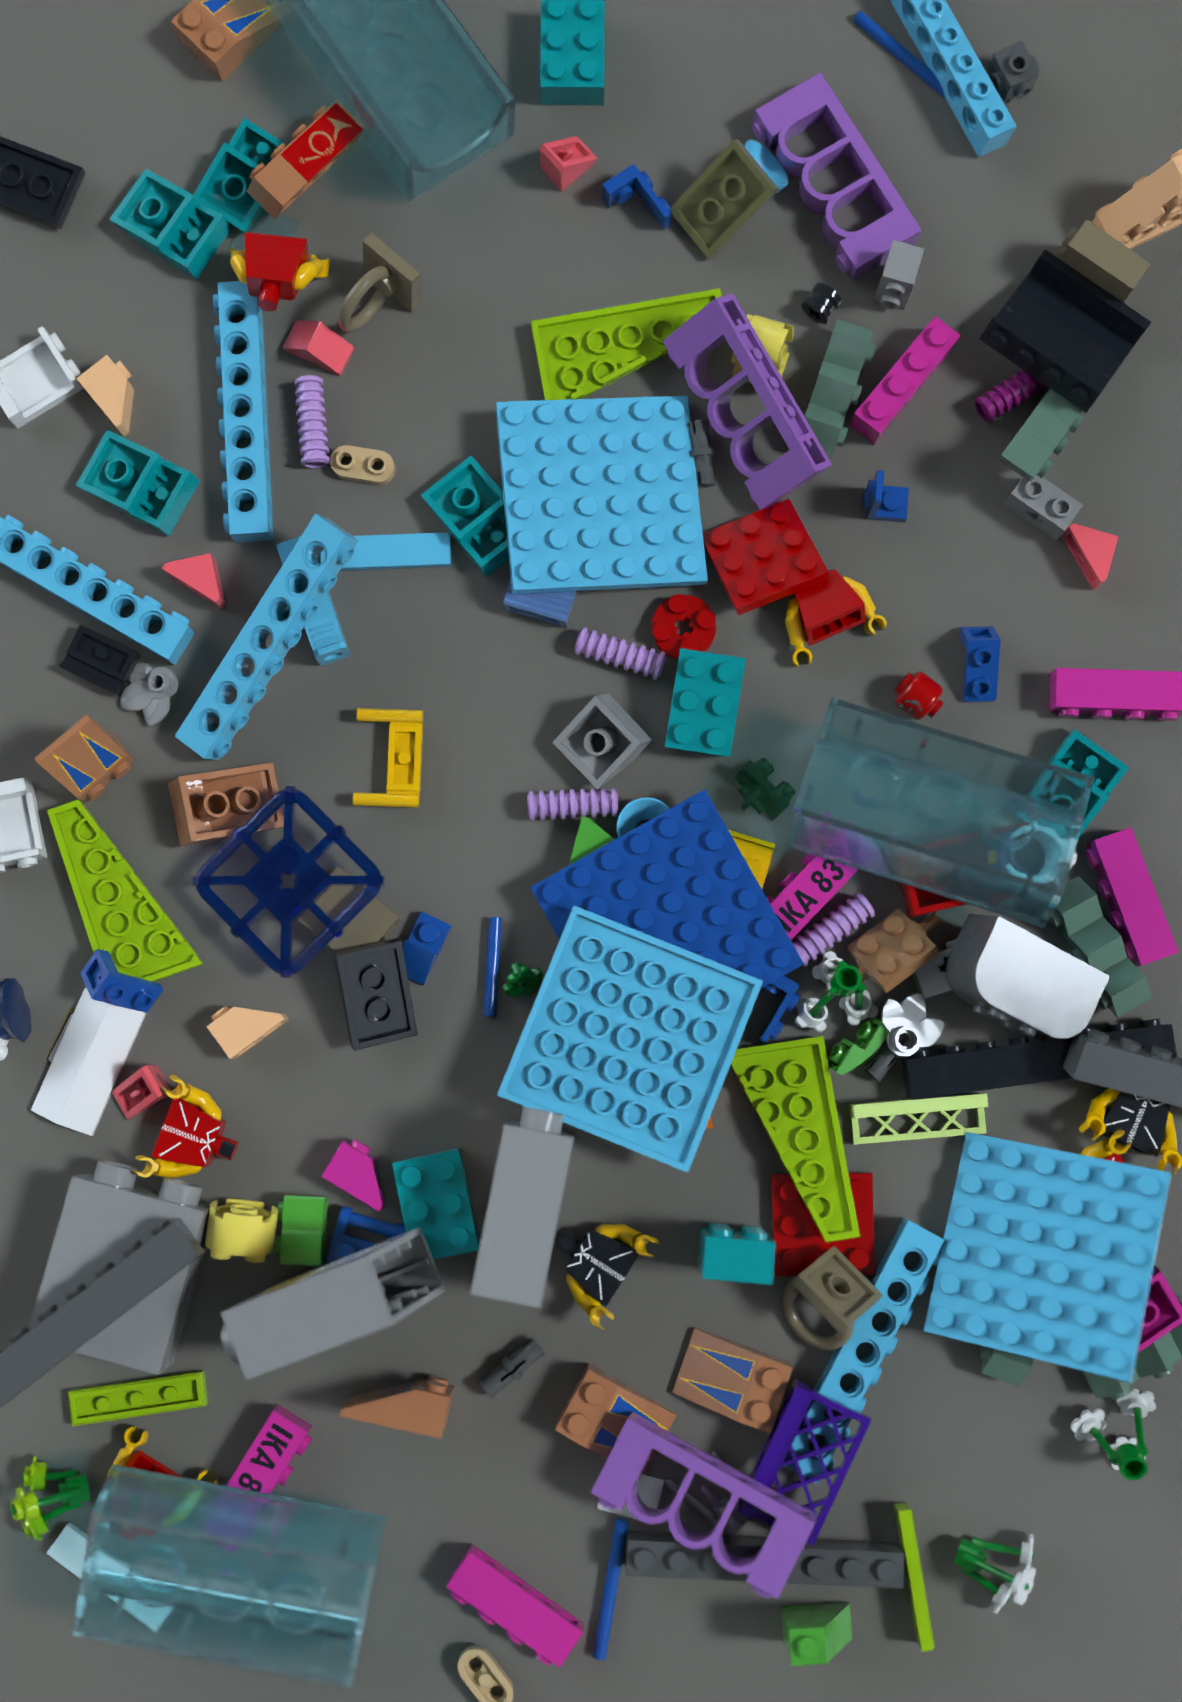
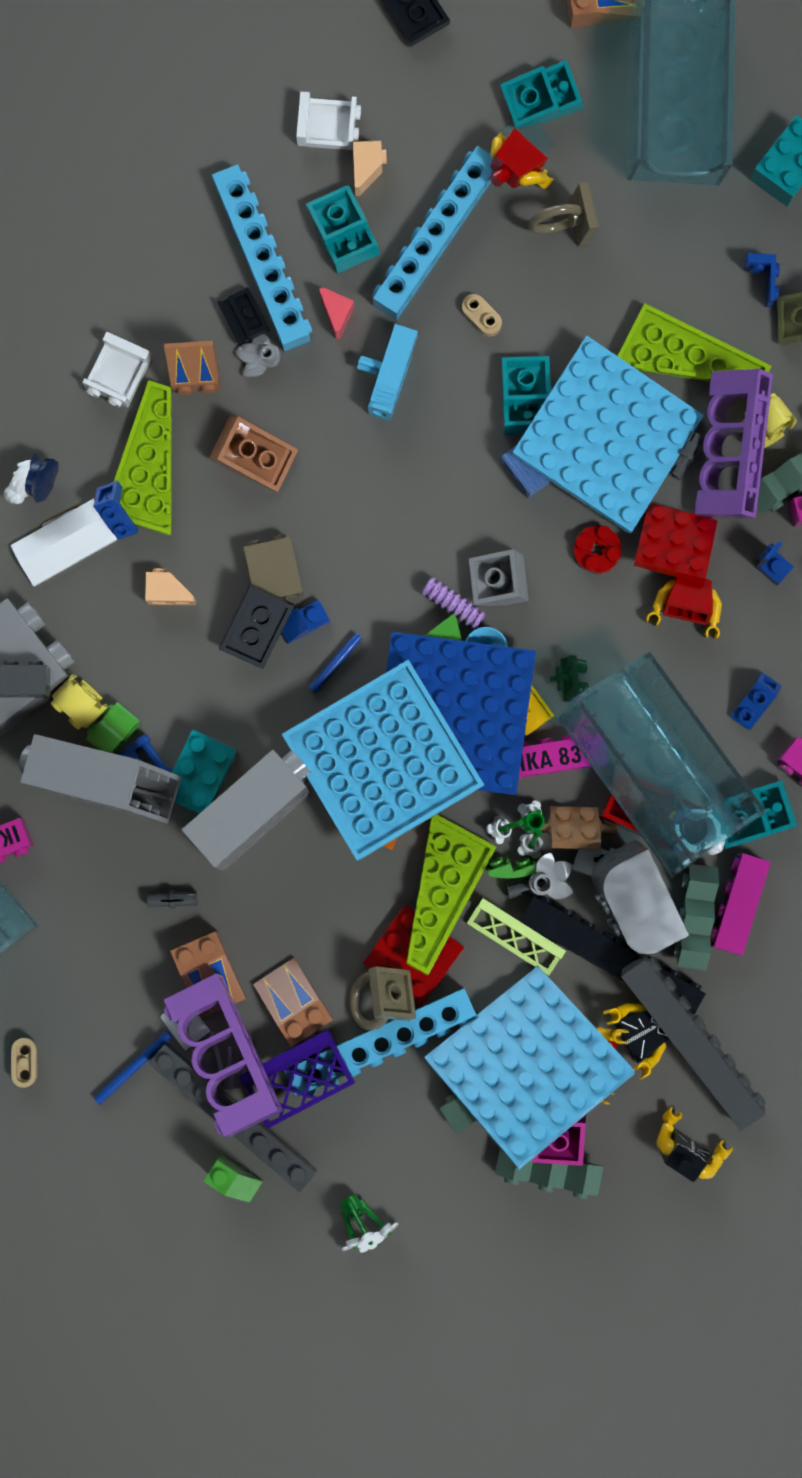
camera: 35 degrees right, 0 degrees up
teal slope [109,168,232,280] -> none
coral slope [111,1065,171,1120] -> none
torso [133,1075,239,1178] -> none
medium azure brick [175,513,359,760] -> none
clear blue plate [193,786,385,978] -> none
brick [247,100,365,220] -> none
coral slope [282,320,354,376] -> none
lavender piece [294,375,330,468] -> none
medium azure tile [321,532,451,571] -> none
dark pink slope [321,1138,386,1211] -> none
nougat slope [339,1375,455,1439] -> none
yellow plate [353,708,423,808] -> none
dark pink brick [446,1544,584,1668] -> none
green plant [503,962,543,998] -> none
coral slope [539,136,598,192] -> none
torso [556,1224,659,1330] -> none
lavender piece [574,626,666,680] -> none
teal brick [665,648,746,757] -> none
teal brick [697,1222,776,1285] -> none
blue bracket [758,976,801,1043] -> none
lavender piece [791,892,875,967] -> none
red head [893,671,944,720] -> none
lime tile [893,1502,935,1652] -> none
plant [1071,1389,1156,1480] -> none

